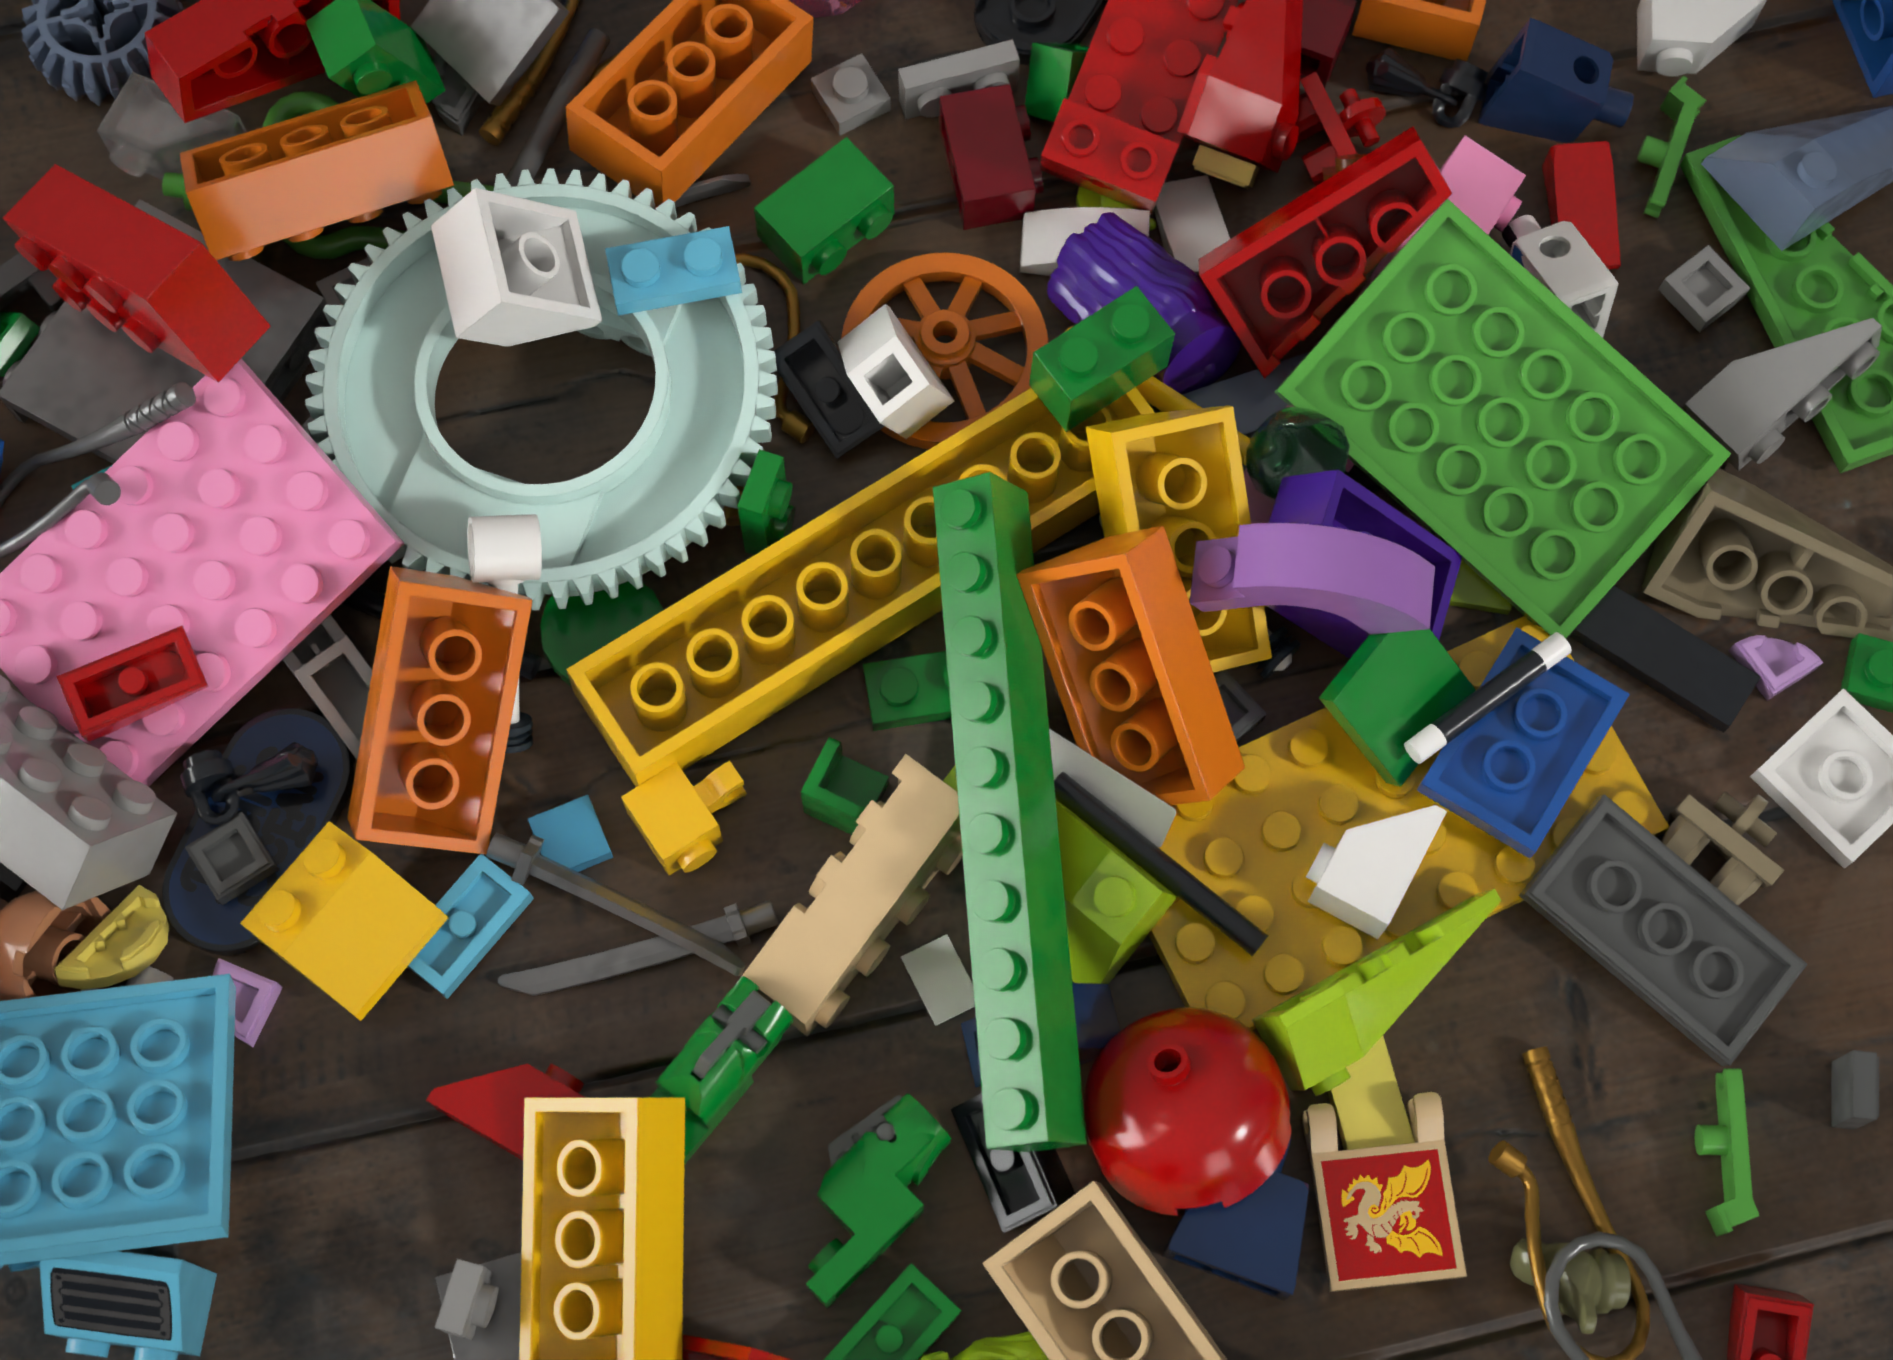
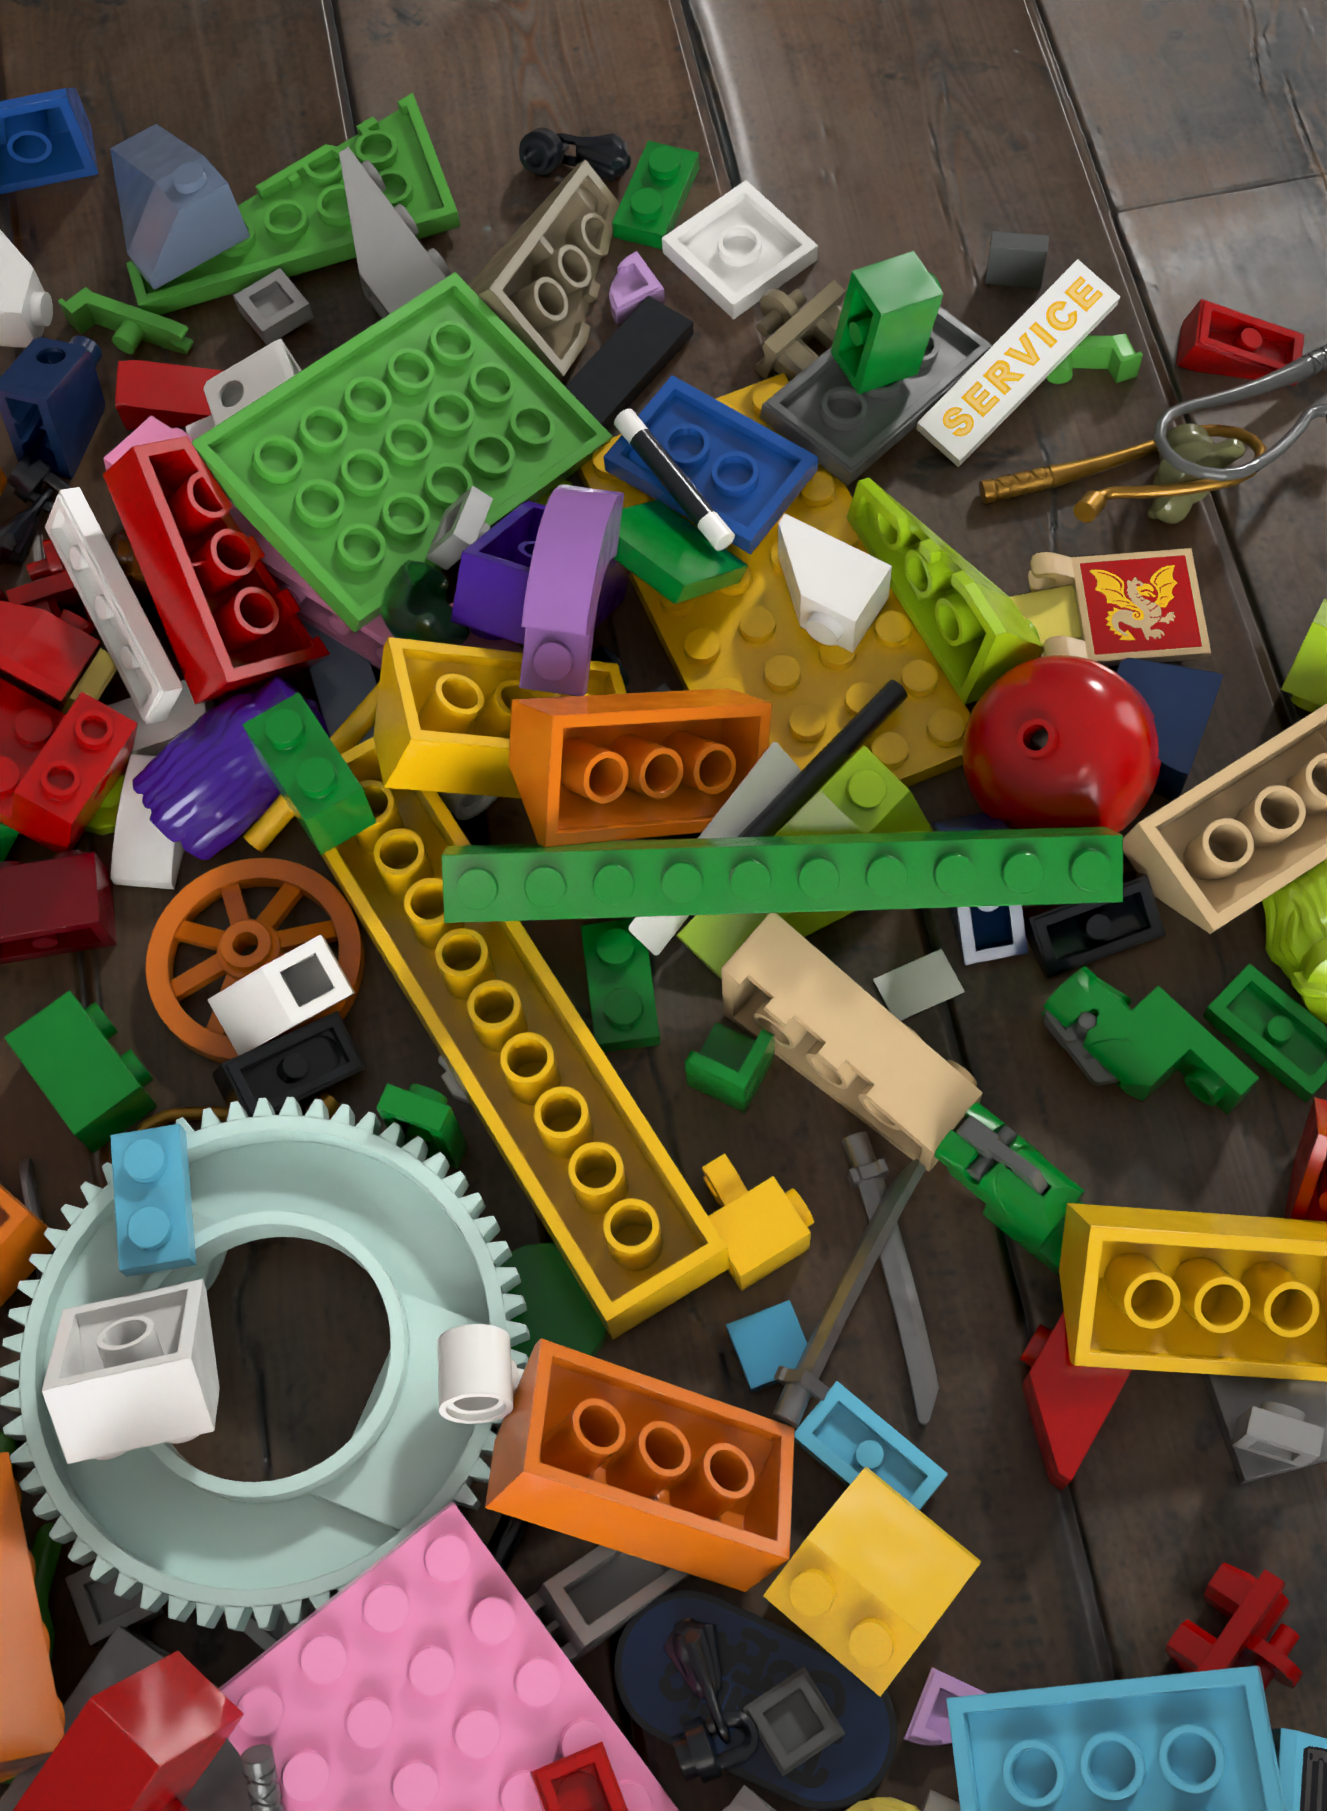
camera: 80 degrees left, 5 degrees down
none -> white tile [45,487,183,725]
none -> light grey plate [426,486,493,570]
none -> green brick [830,251,943,395]
none -> white tile [916,259,1120,467]
none -> red hips [1165,1562,1303,1691]

